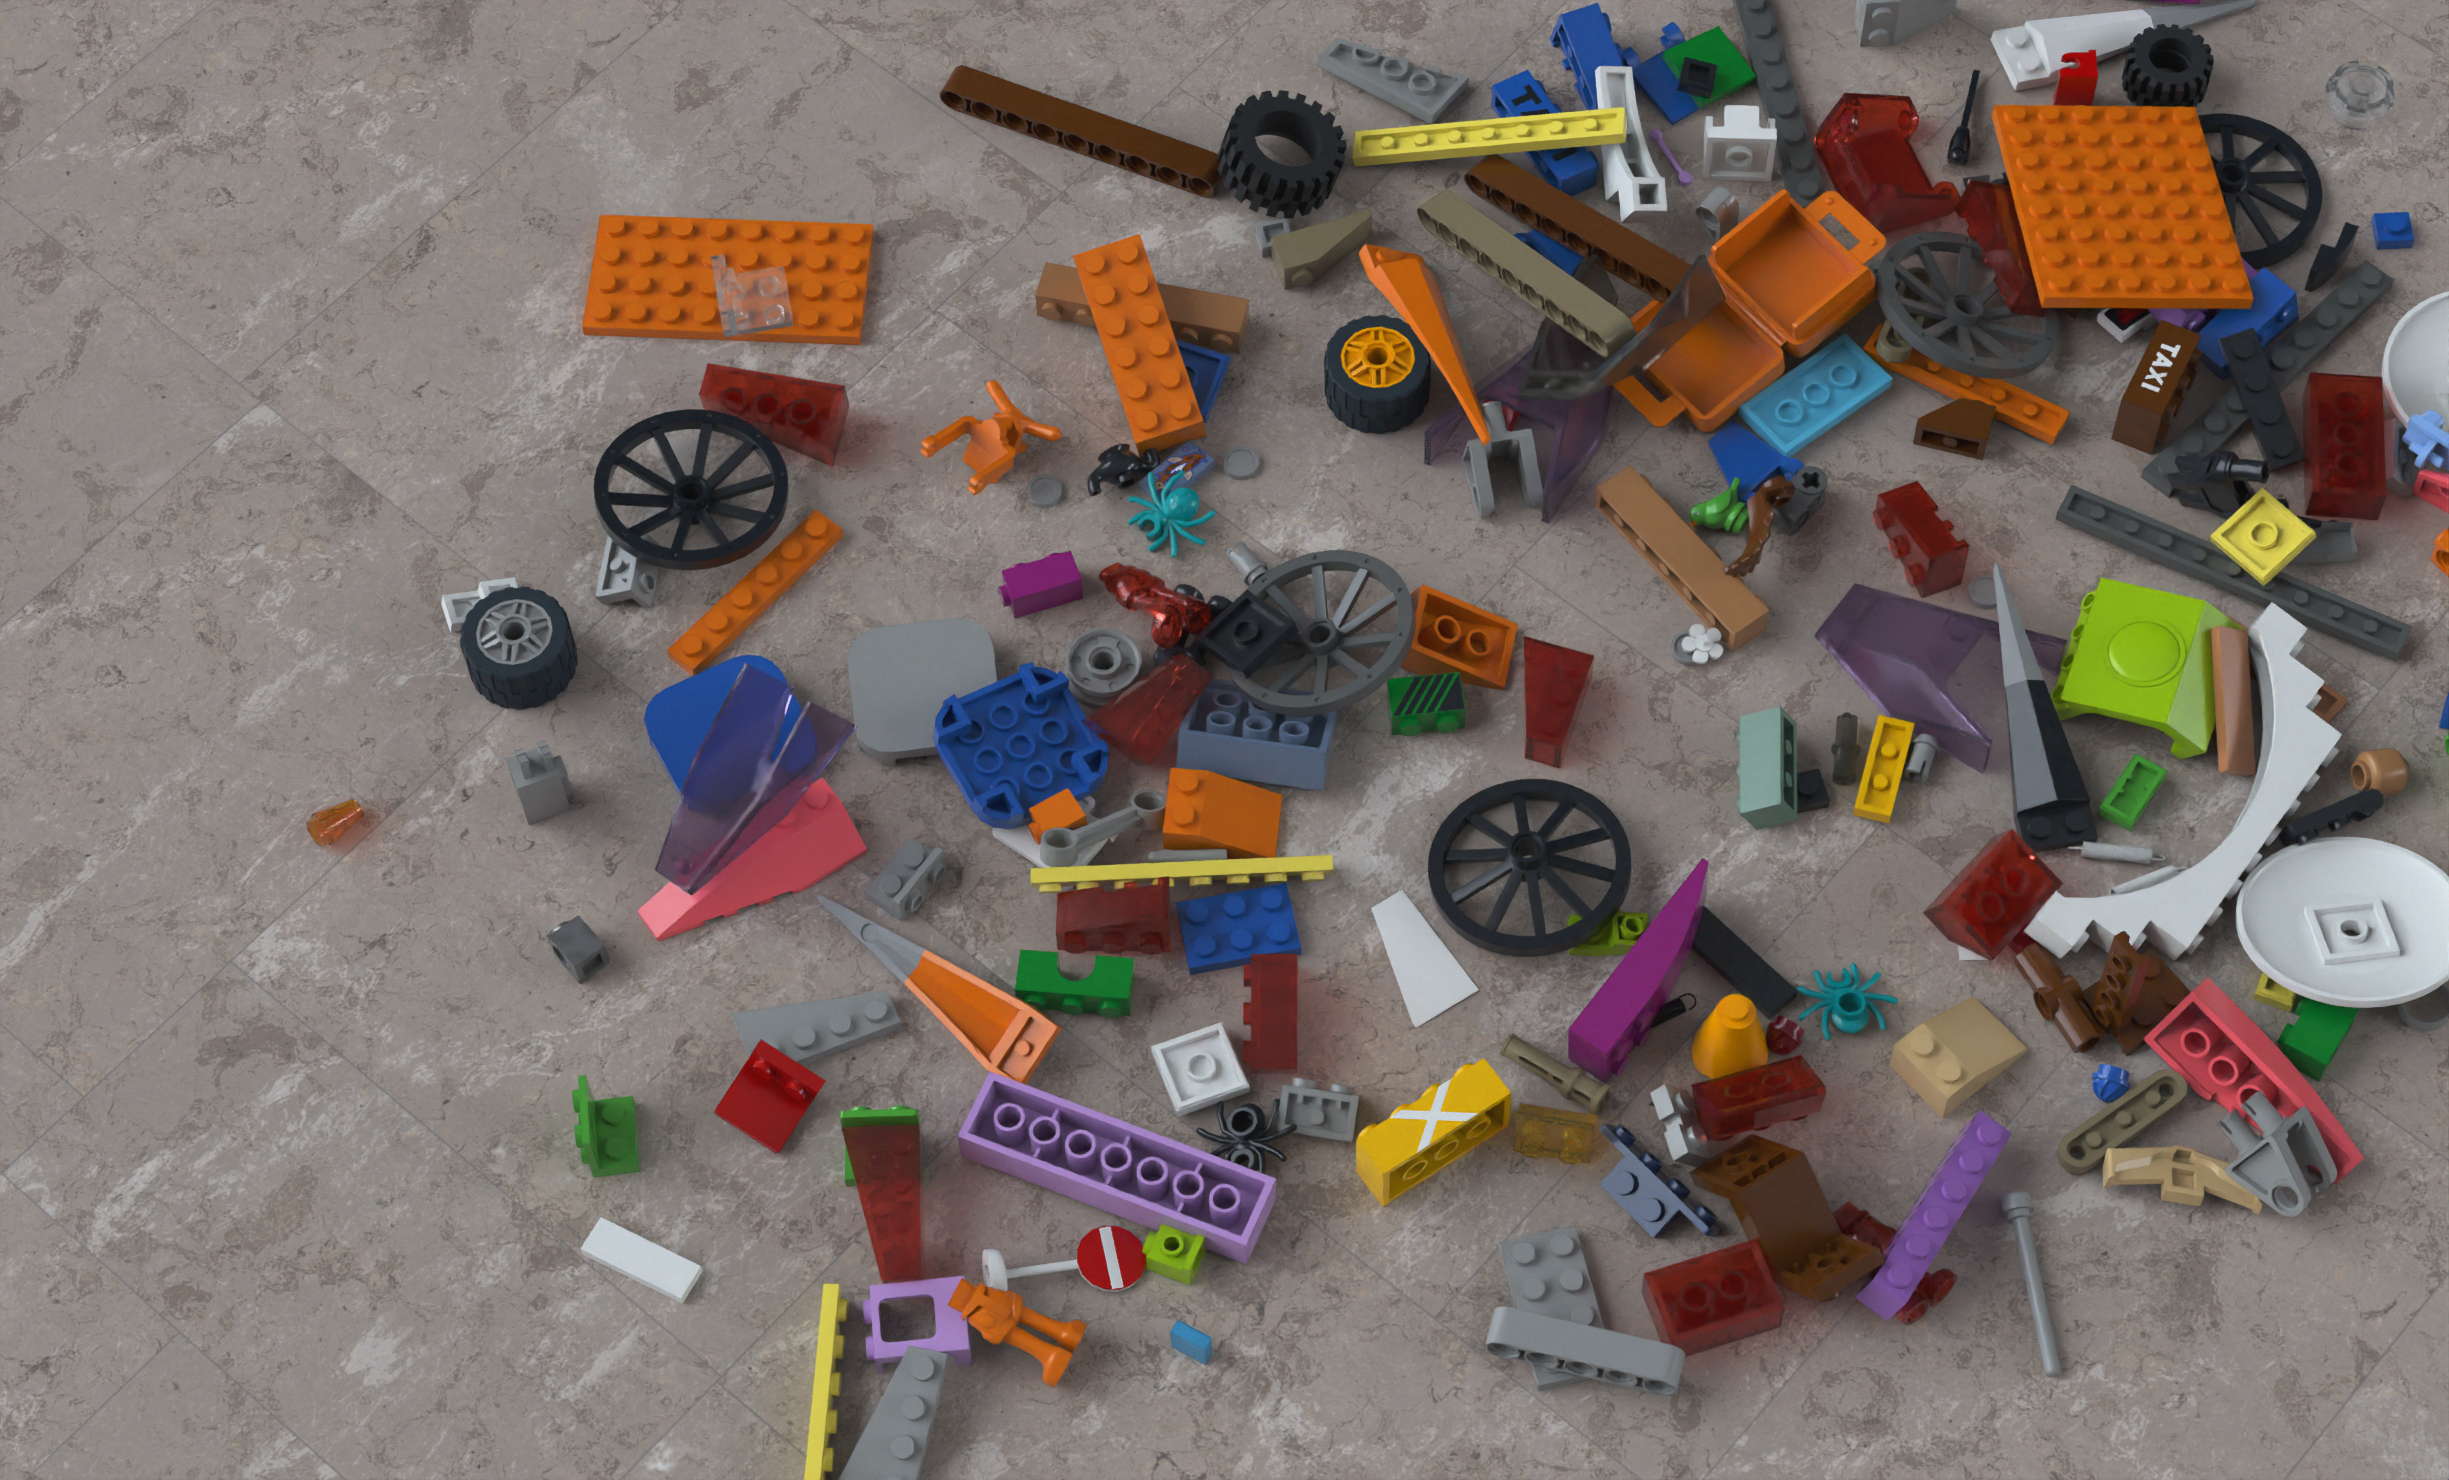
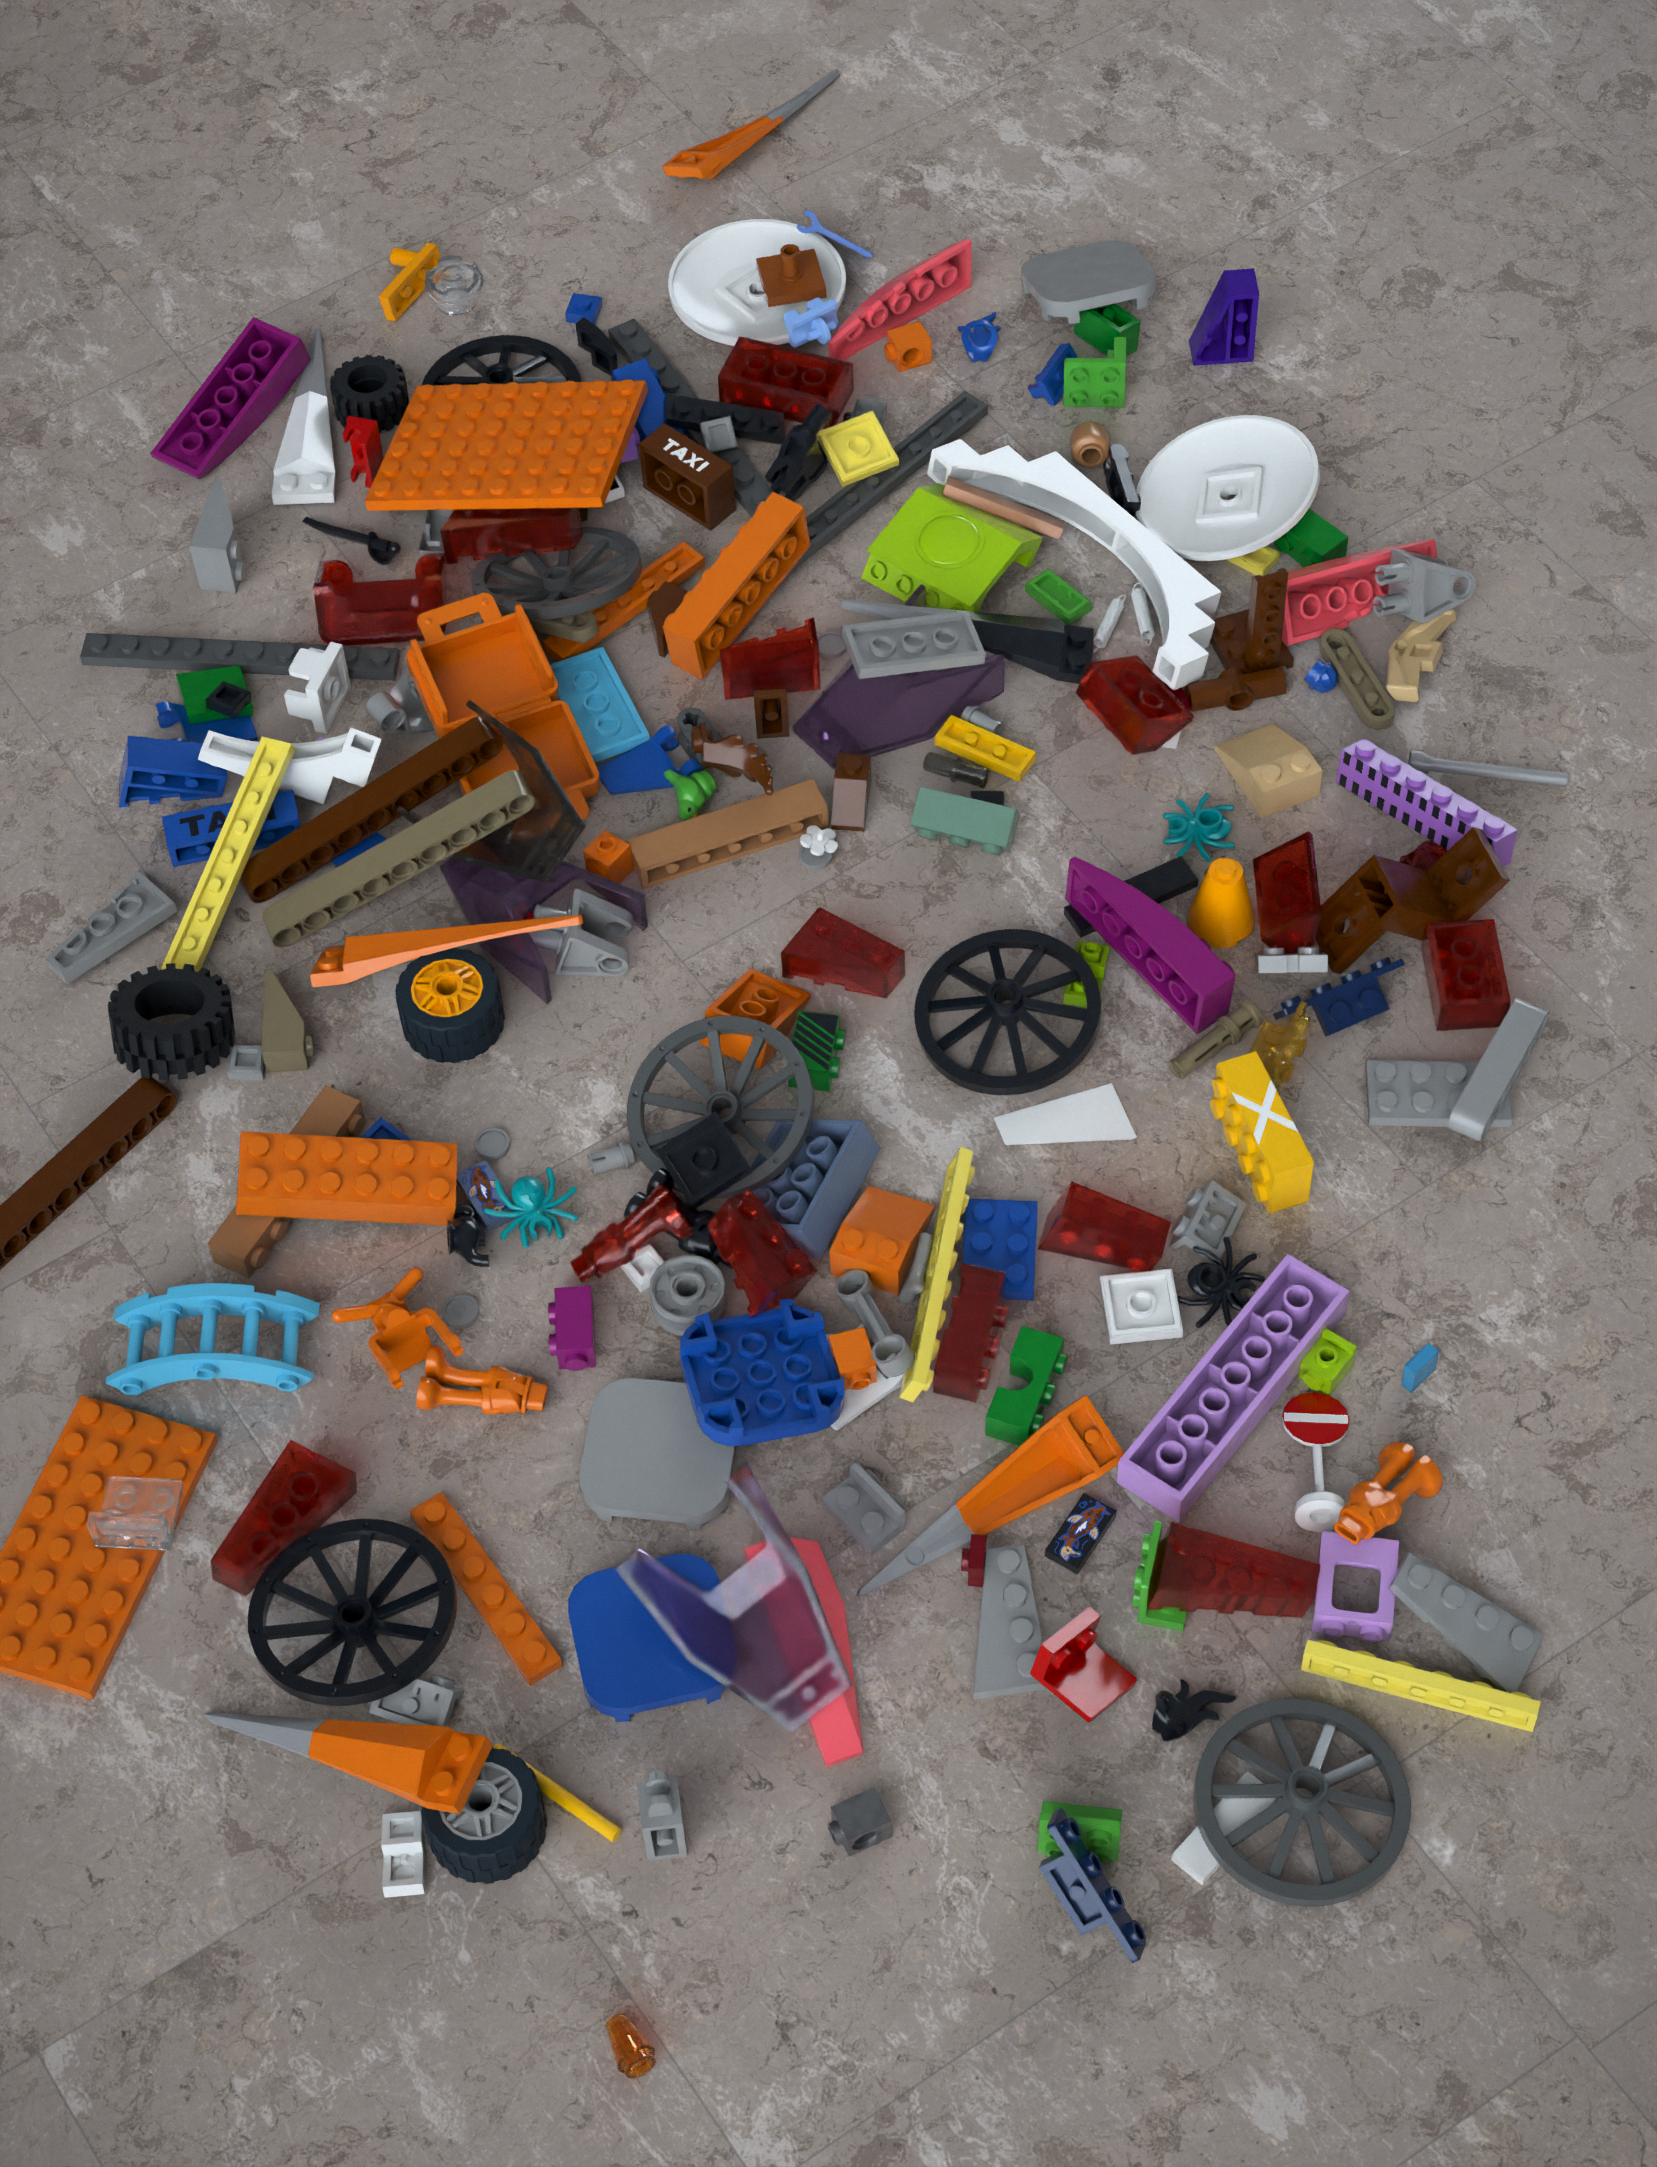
camera: 75 degrees left, 5 degrees down
none -> medium azure fence [105,1283,320,1396]
none -> orange plate [204,1712,493,1814]
none -> light orange piece [378,243,444,322]
none -> orange piece [416,1345,549,1415]
none -> yellow bar [493,1743,622,1842]
none -> orange brick [583,830,633,891]
none -> white tile [620,1243,665,1292]
none -> orange brick [663,492,811,680]
none -> light grey tile [699,416,737,453]
none -> reddish brown slope [753,686,789,739]
none -> slope [831,753,872,832]
none -> light grey plate [842,610,986,679]
none -> dark red plate [961,1534,987,1587]
none -> dark blue bracket [1039,1808,1146,1963]
none -> tile [1045,1493,1117,1574]
none -> black piece [1152,1679,1236,1742]
none -> dark grey wheel [1193,1698,1411,1907]

